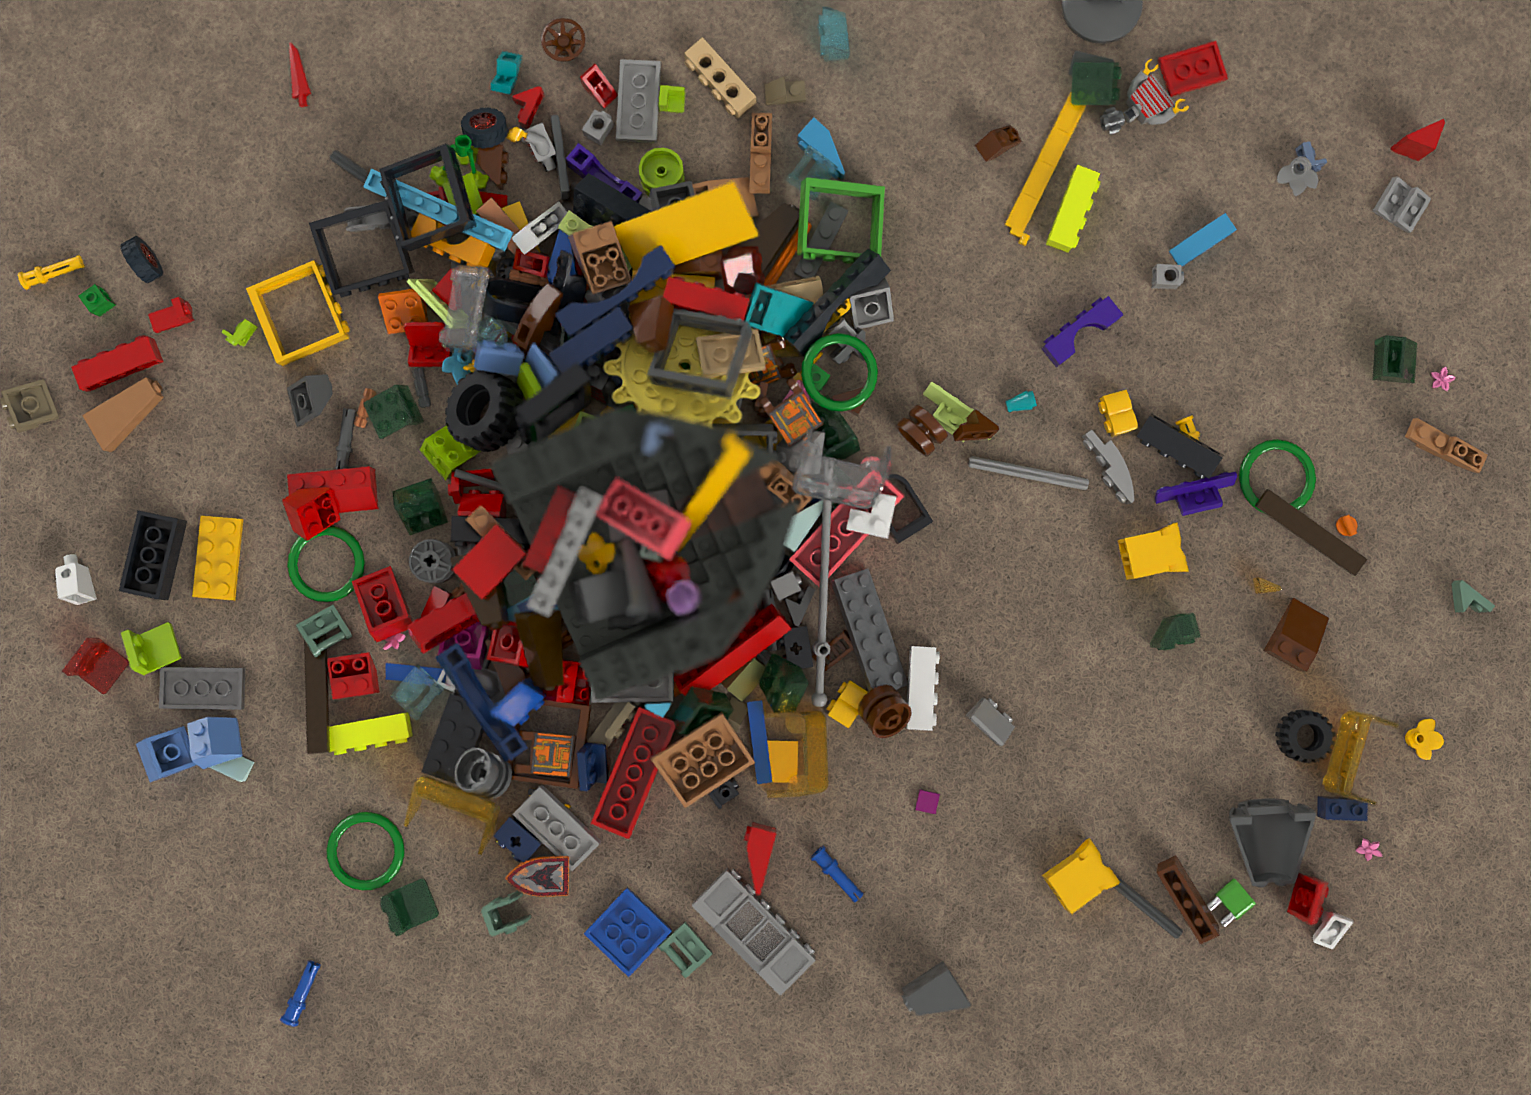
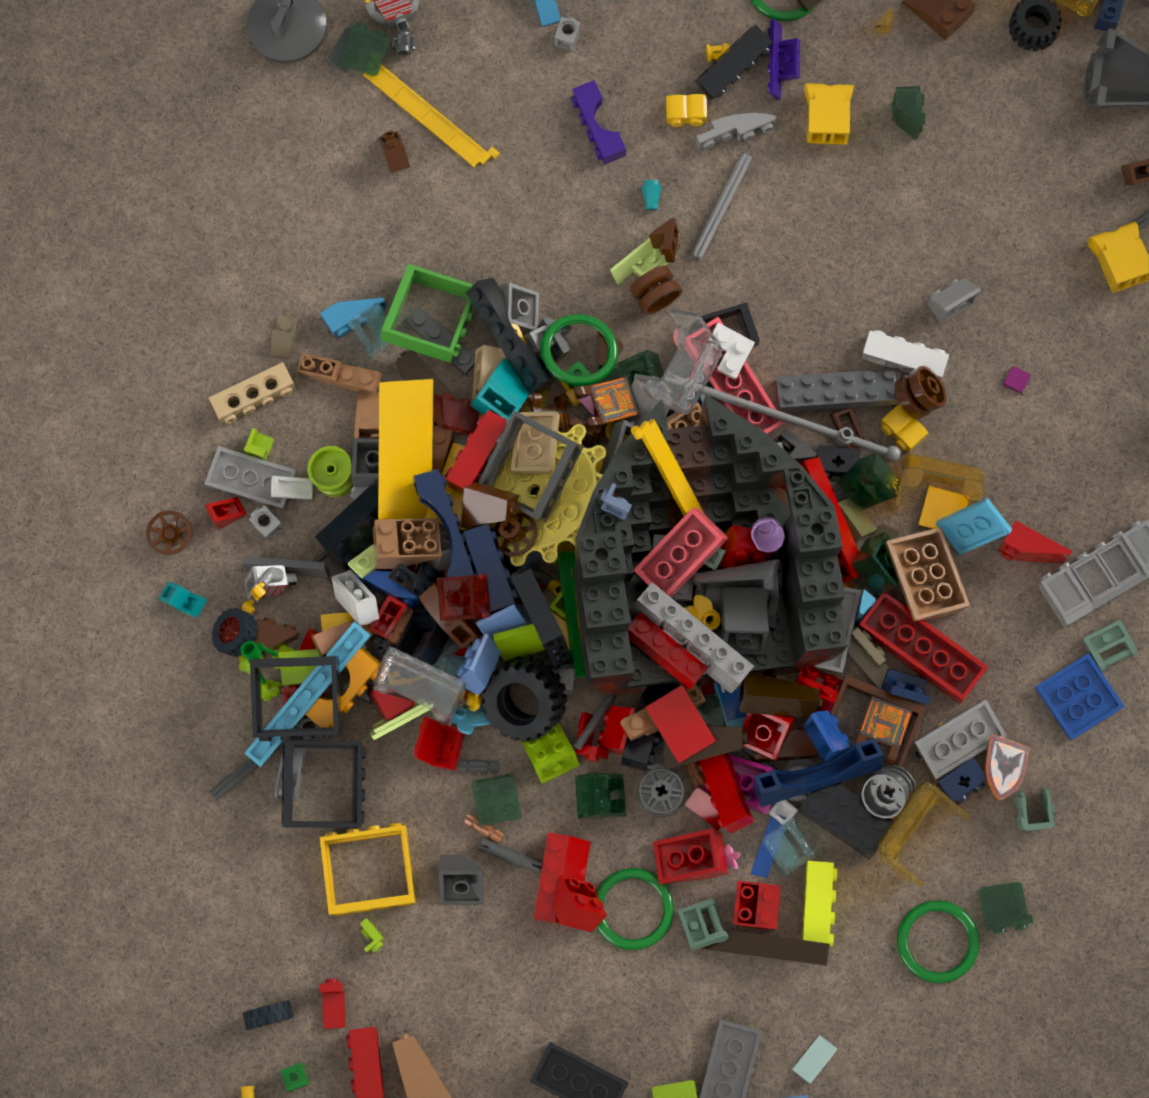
camera: 70 degrees left, 10 degrees down
medium blue slope [187,717,243,769] -> none
yellow plate [192,516,243,600] -> none
blue pin [280,960,321,1026] -> none
red bar [289,42,311,107] -> none
orange plate [378,289,428,334] -> none
red slope [512,86,544,129] -> none
dark purple arch [566,143,643,203] -> none
black brick [708,777,740,809] -> none
blue sticker [747,700,772,784] -> none
orange axle [762,222,811,286] -> none
blue pin [810,846,863,903] -> none
clear light blue slope [818,7,850,62] -> none
neon yellow brick [1046,165,1101,252] -> none
none -> white tile [271,476,313,500]
none -> clear red slope [437,574,490,621]
none -> reddish brown wheel [494,512,537,556]
none -> medium azure tile [936,498,1012,555]

